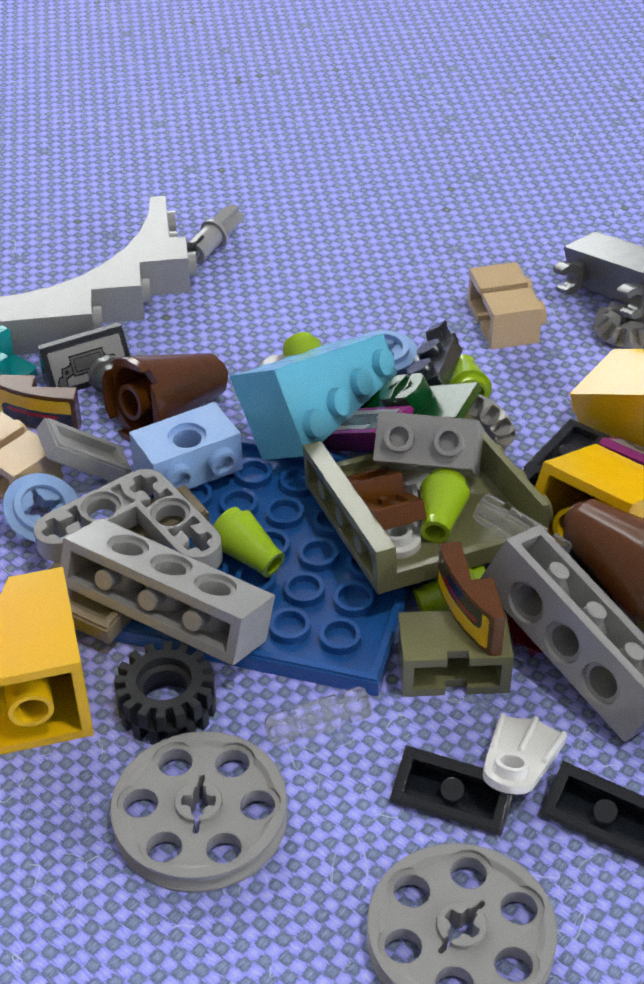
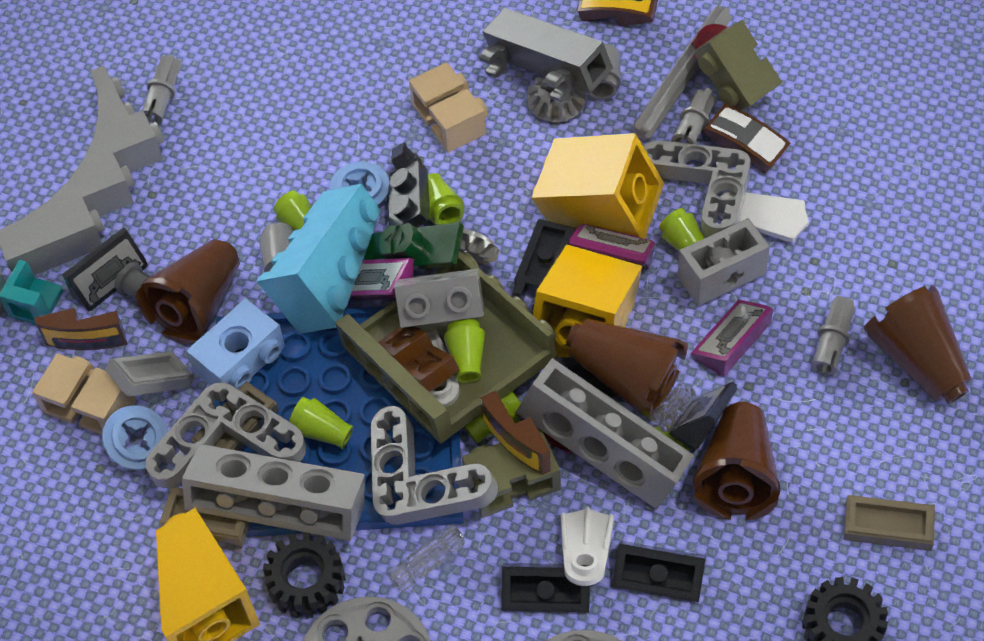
camera: 15 degrees left, 15 degrees up
clear axle [473,494,572,554] -> none
none -> light grey beam [371,406,498,525]

